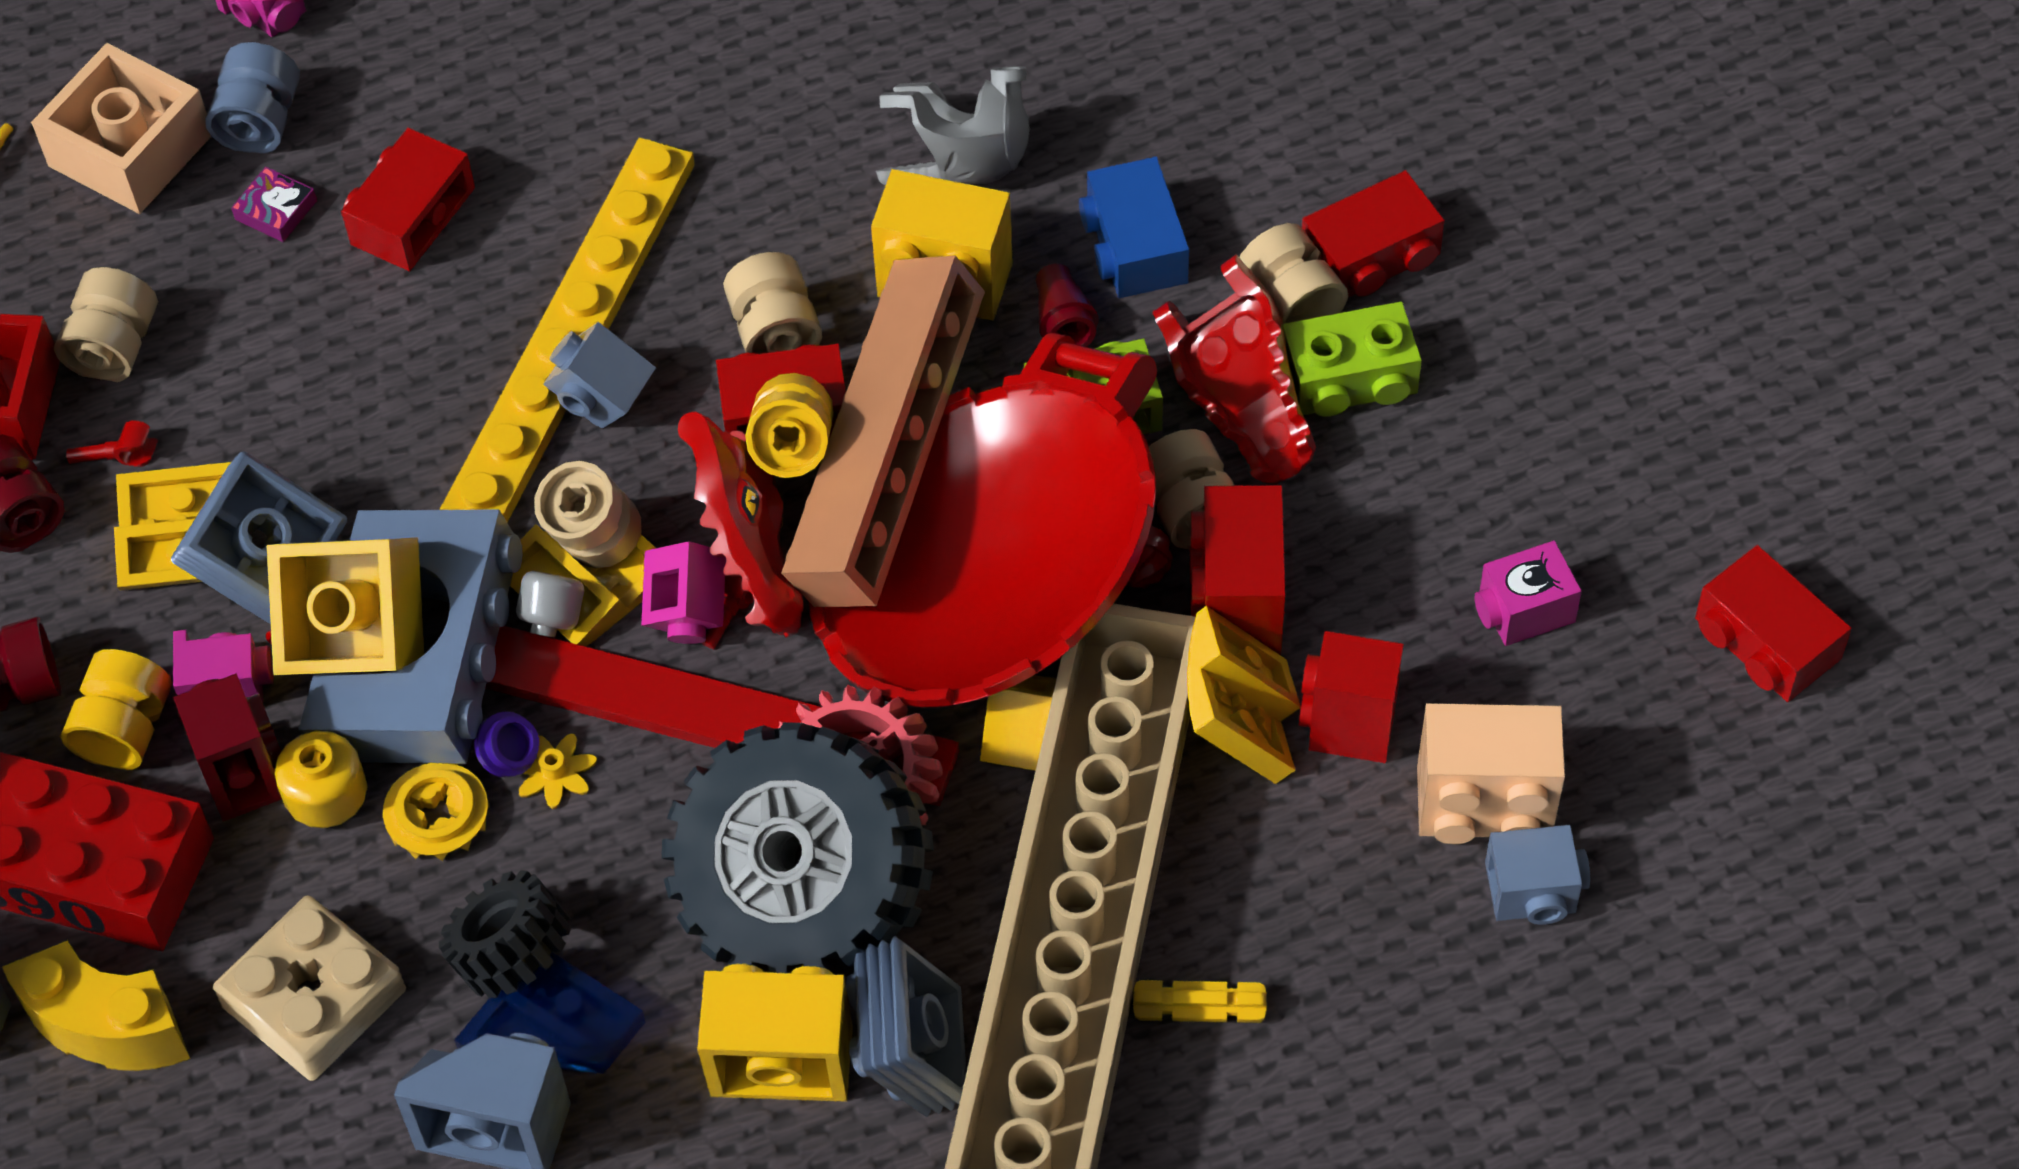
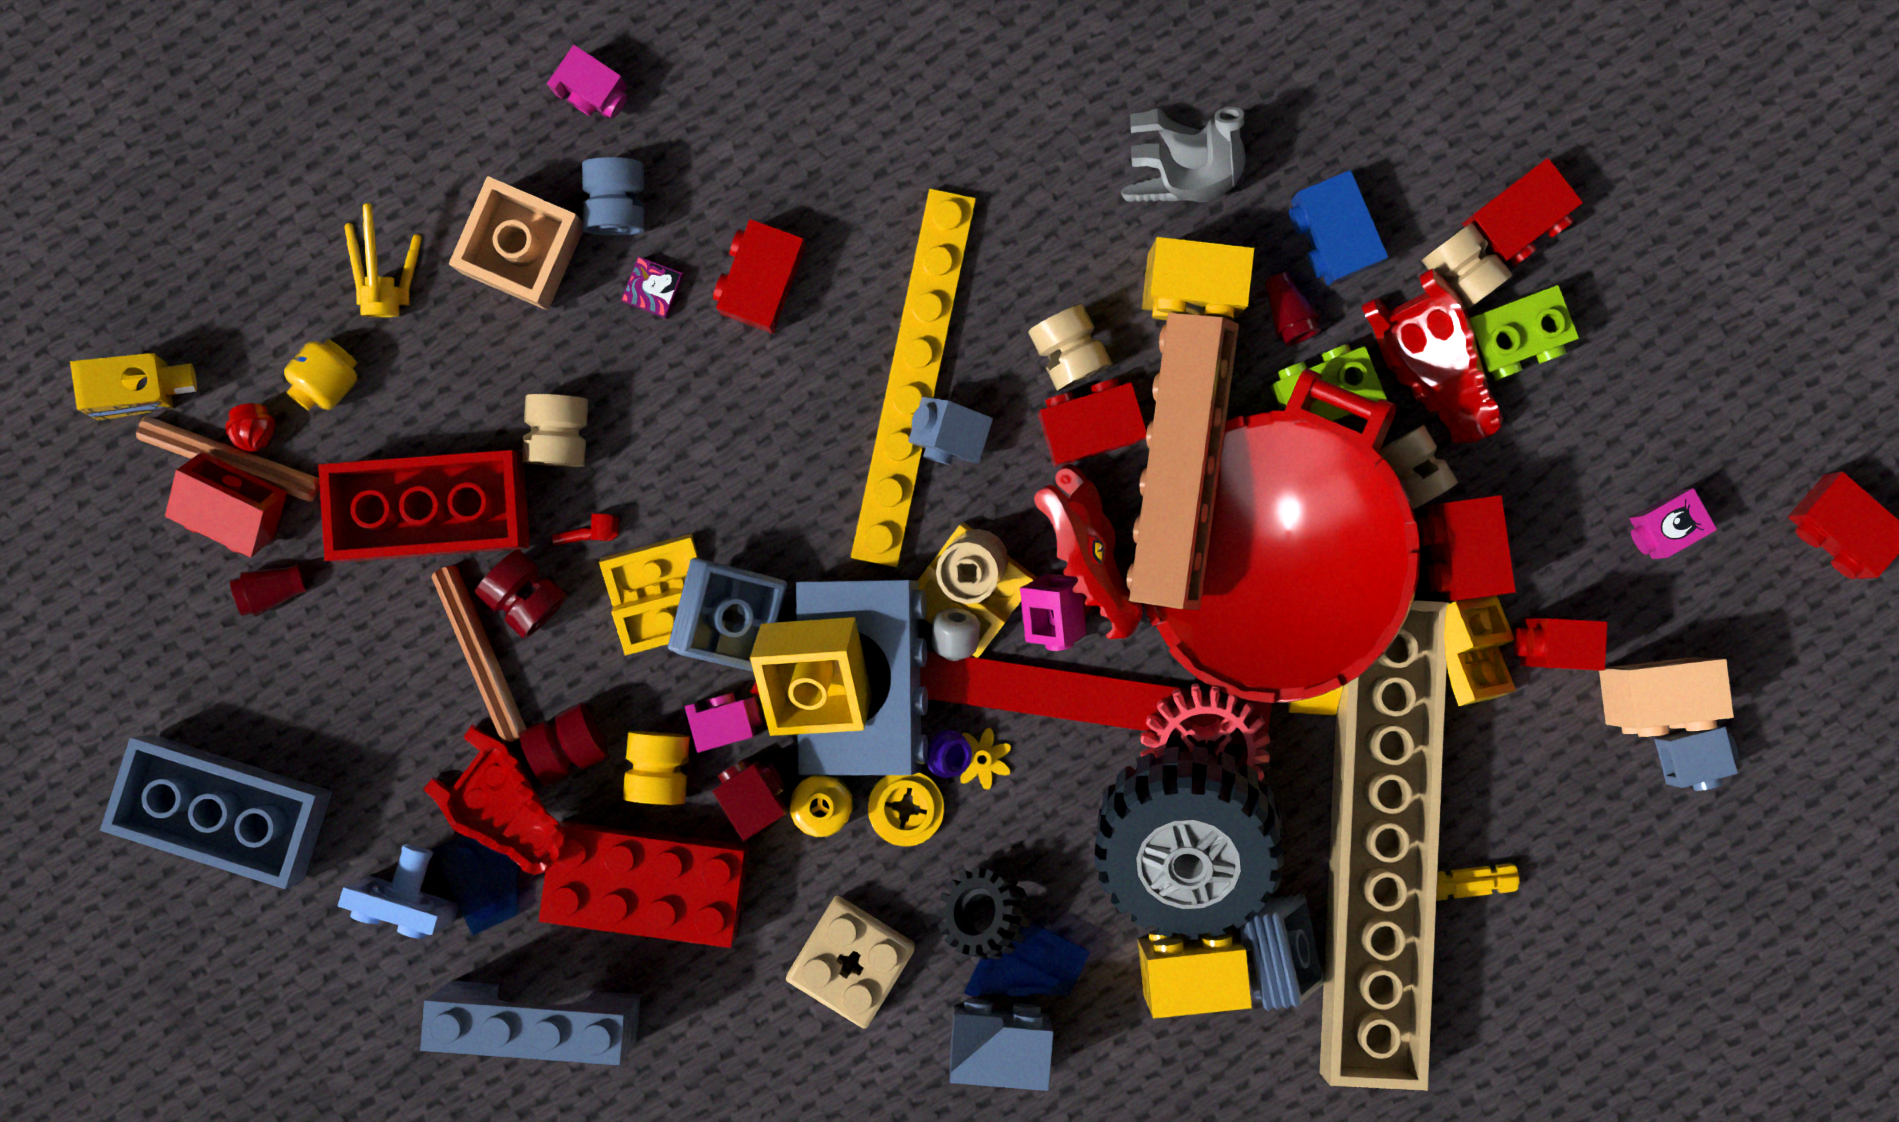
camera: 15 degrees left, 30 degrees up
yellow brick [2,941,190,1071] -> none
yellow wheel [745,373,834,478] -> none

